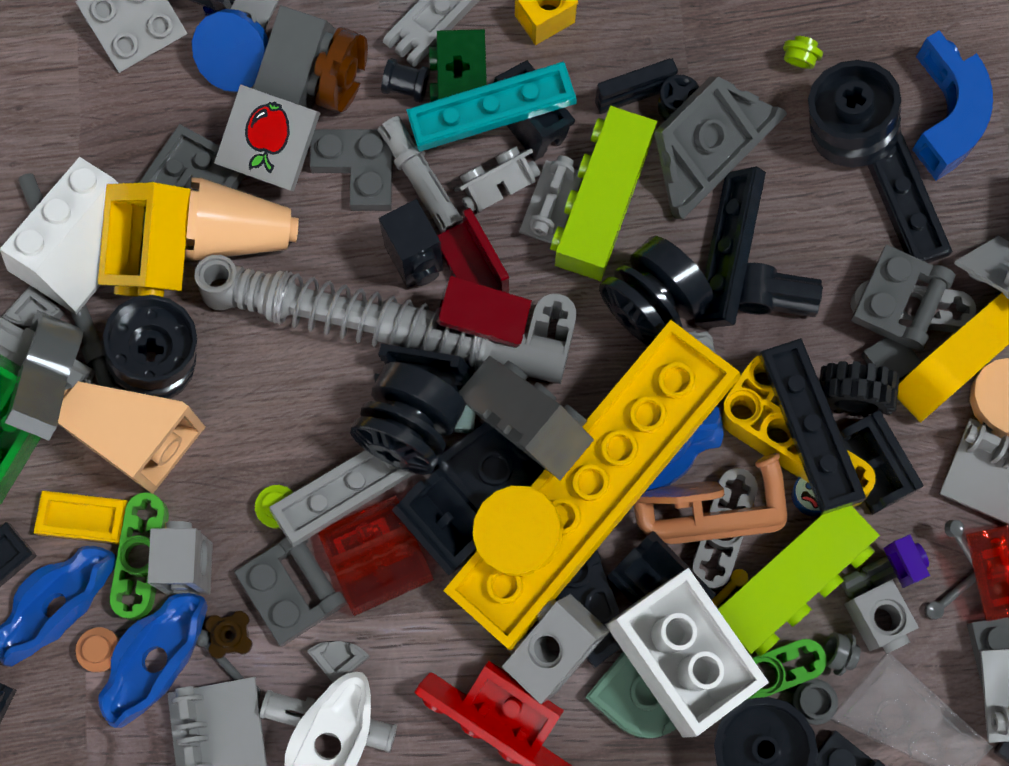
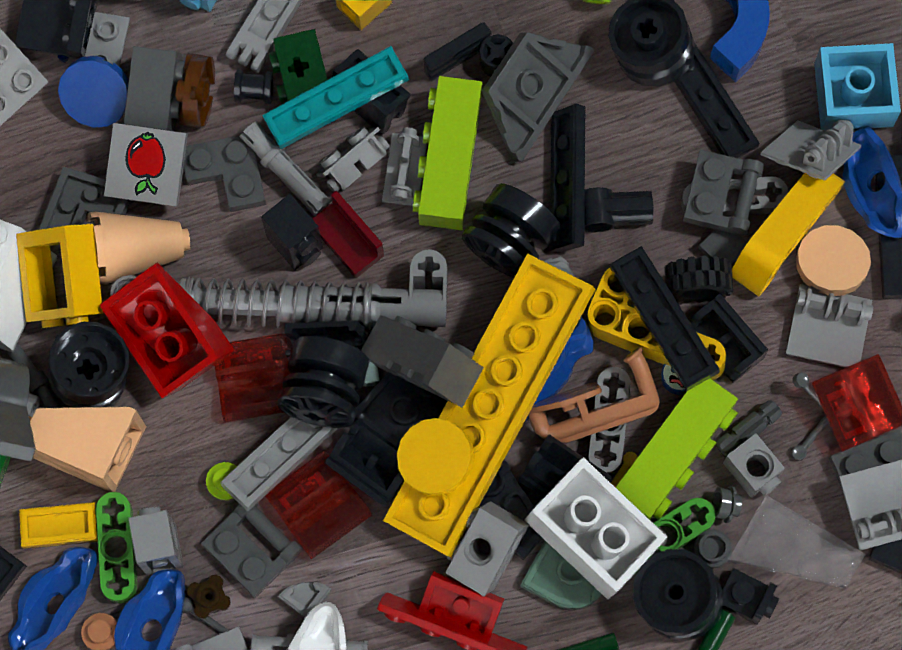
camera: 10 degrees left, 0 degrees up
dark red panel [437,276,532,348] -> none
dark purple plate [883,535,930,588] -> none
none -> red slope [99,263,235,398]
none -> clear red slope [215,333,291,423]

